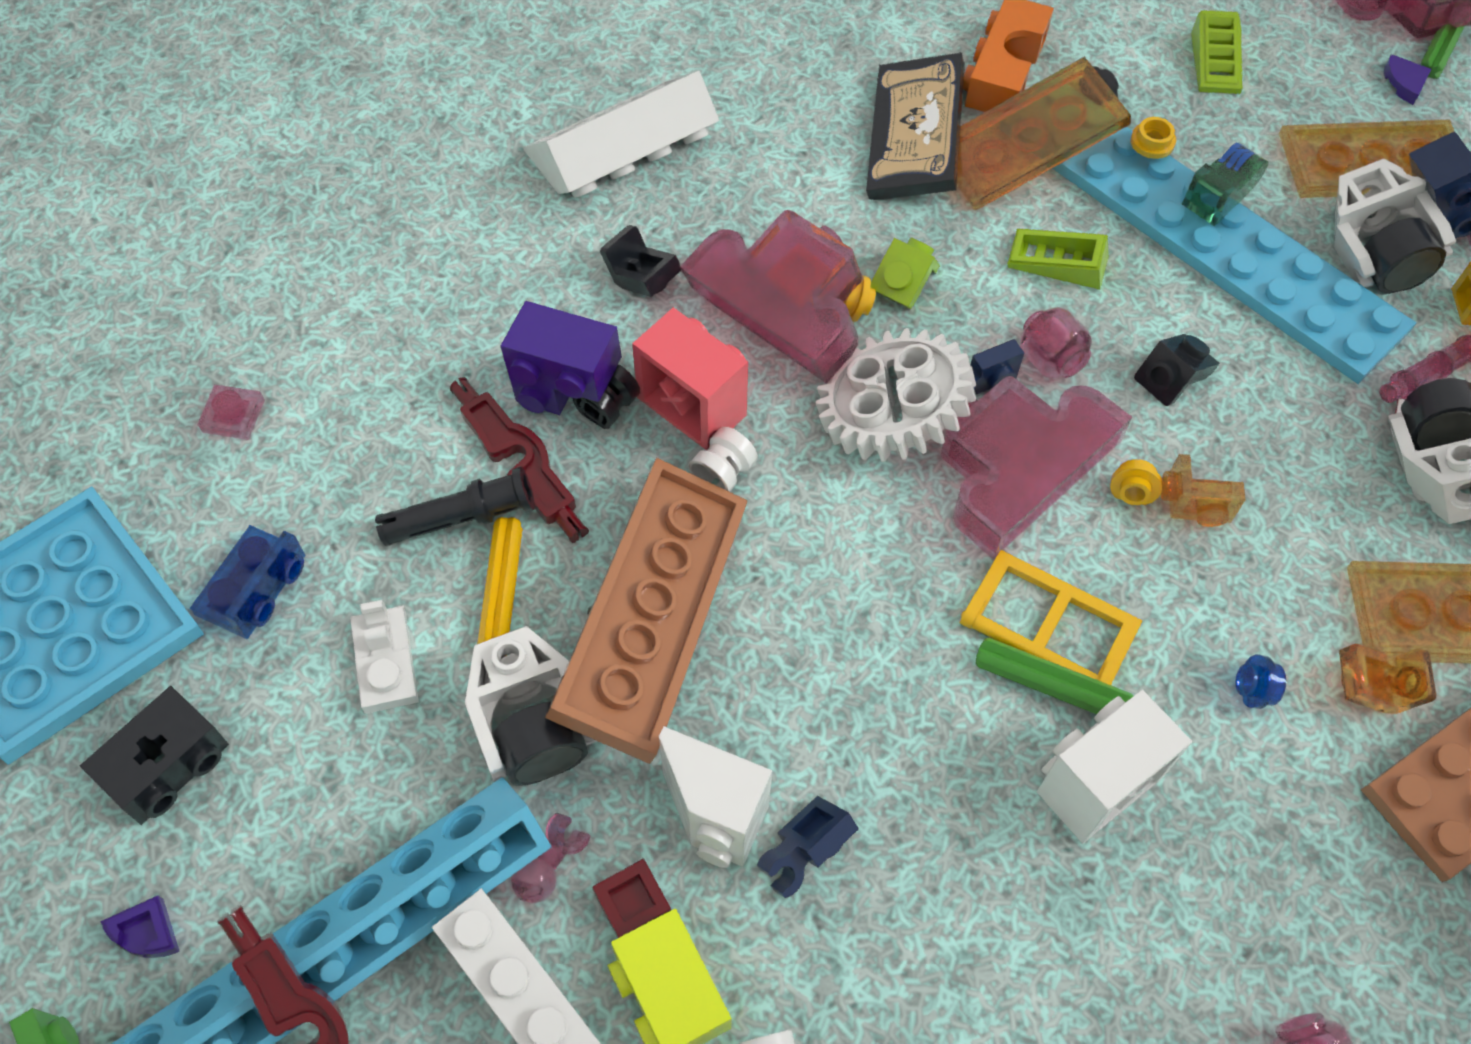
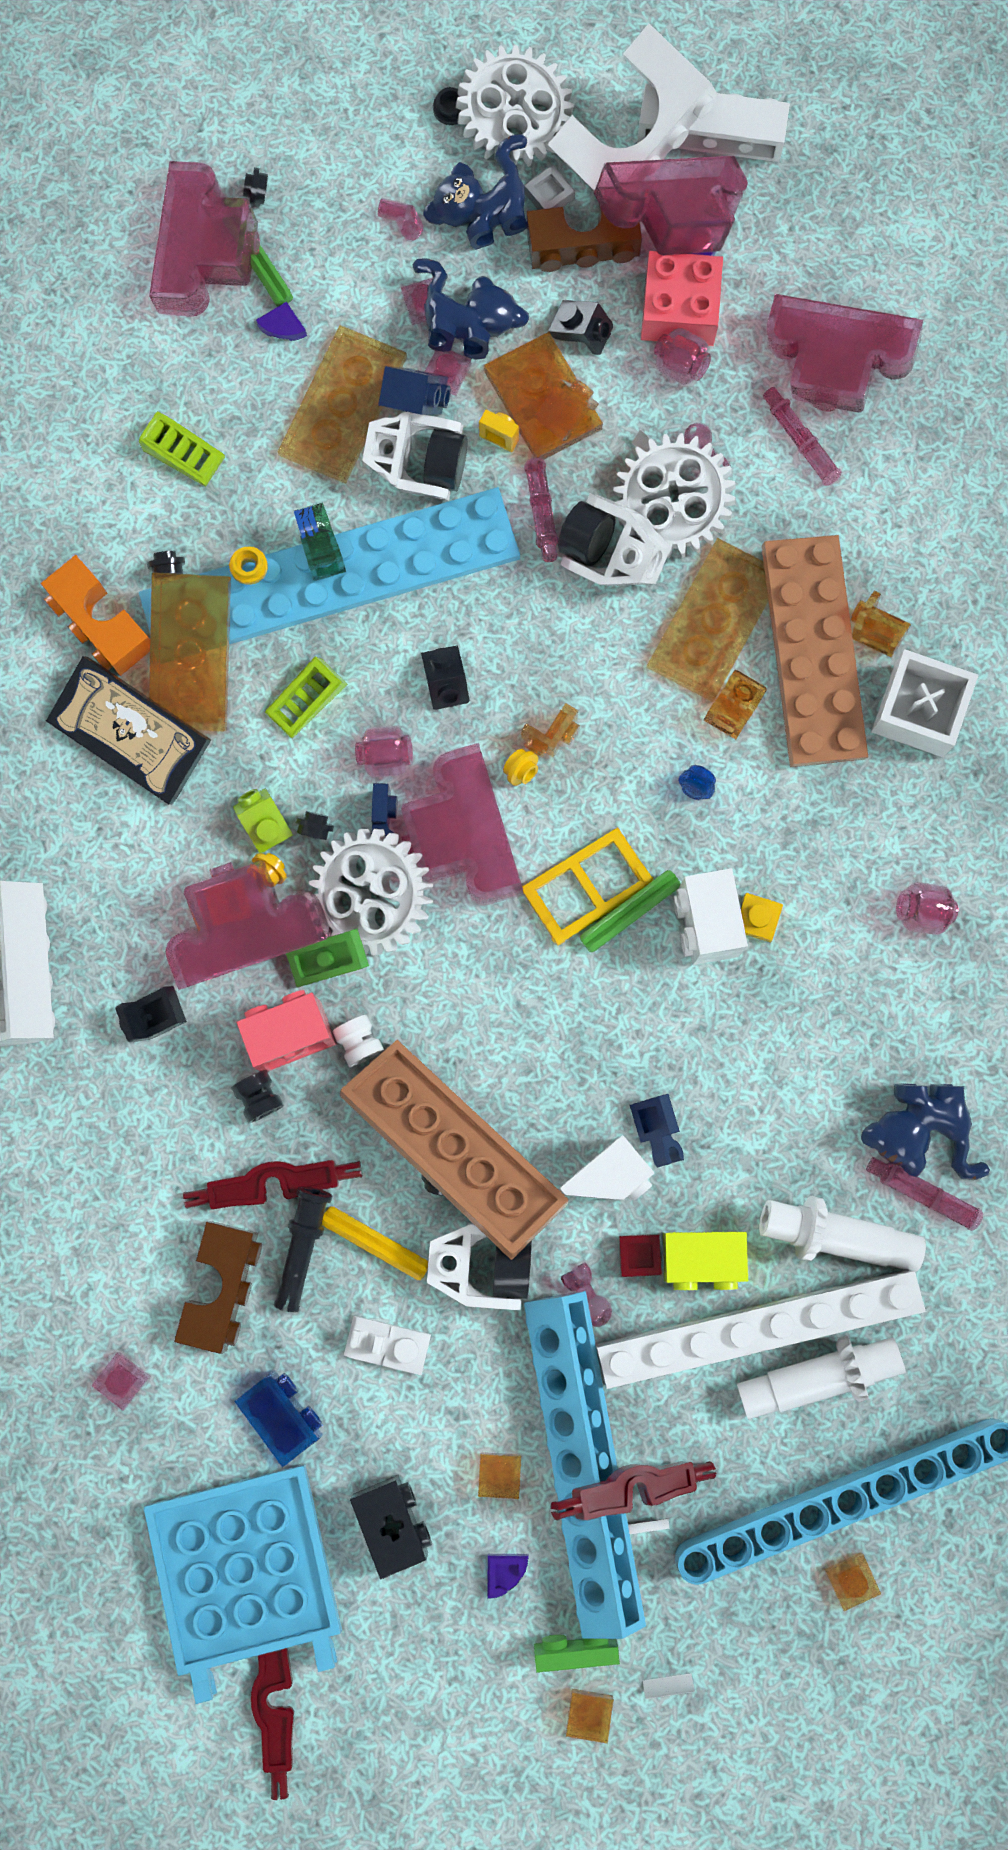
camera: 60 degrees left, 20 degrees up
dark purple brick [500,301,622,415] -> none
none -> reddish brown arch [174,1221,262,1354]
none -> bright green plate [285,928,369,988]
none -> black plate [295,811,334,840]
none -> clear orange plate [478,1452,521,1499]
none -> yellow plate [740,893,783,943]

